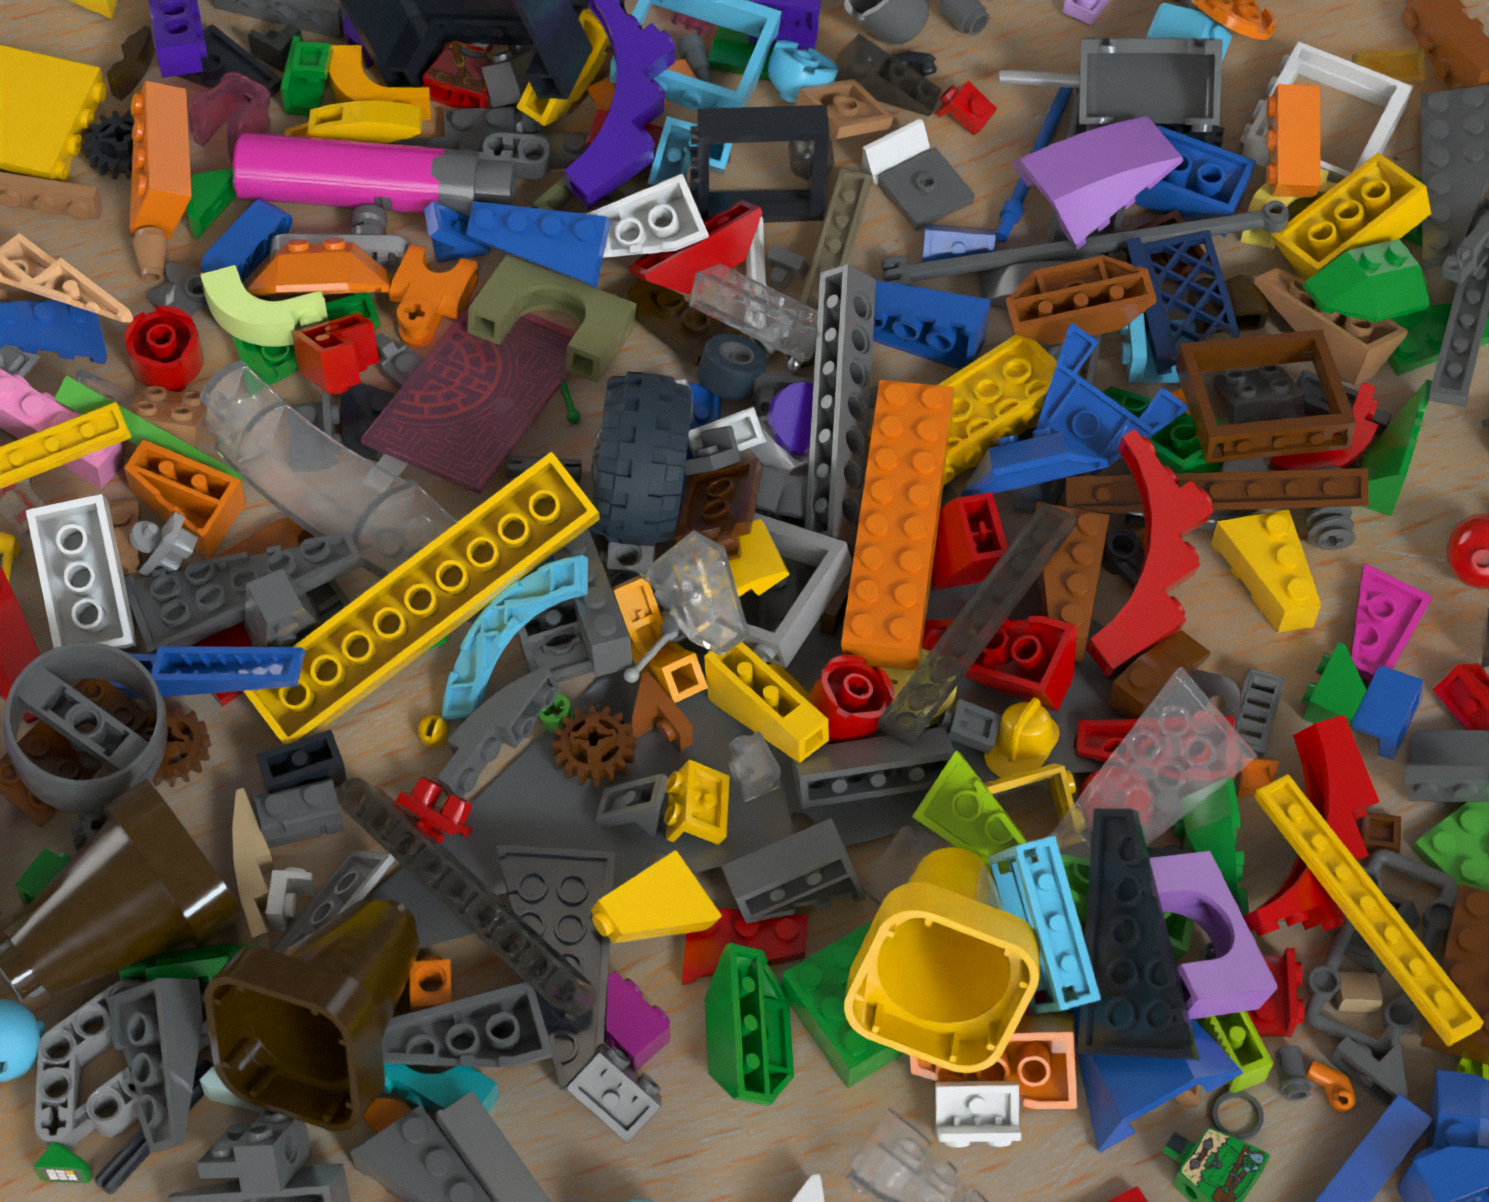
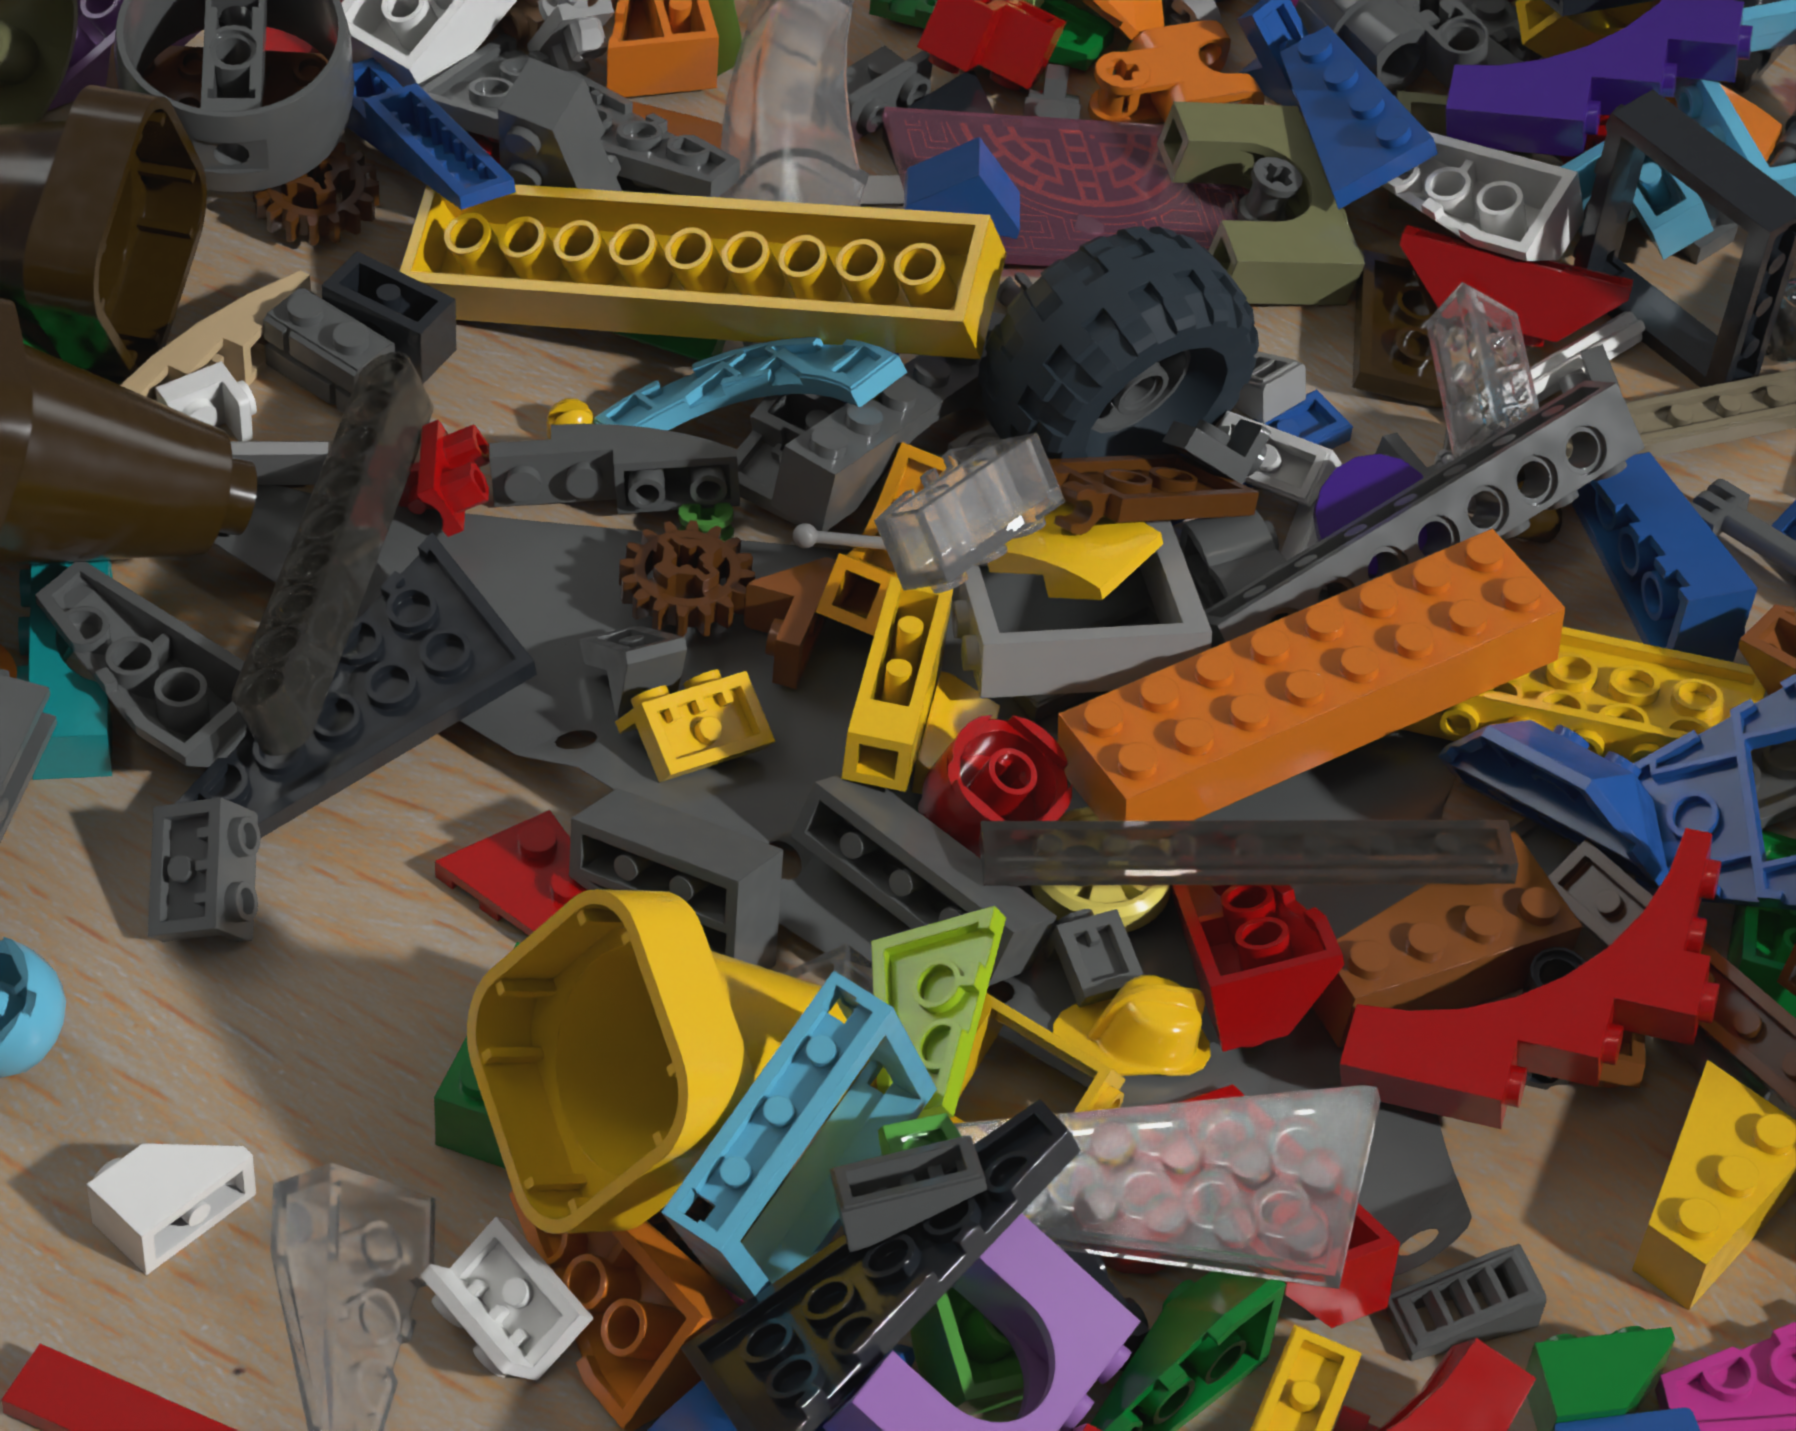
camera: 50 degrees right, 10 degrees down
orange brick [410,956,453,1013] -> none
yellow slope [590,850,722,943] -> none
magenta slope [606,971,670,1072] -> none
black wheel [697,334,767,400] -> none
green wedge [704,943,794,1106] -> none
clear brick [728,732,781,802] -> none
red slope [931,492,1011,590] -> none
reddish brown slope [1108,630,1211,719] -> none
orange tile [1237,757,1279,798] -> none
none -> dark grey slope [829,1135,987,1252]
none -> blue slope [904,137,1020,239]
none -> dark grey bush [1237,157,1303,221]

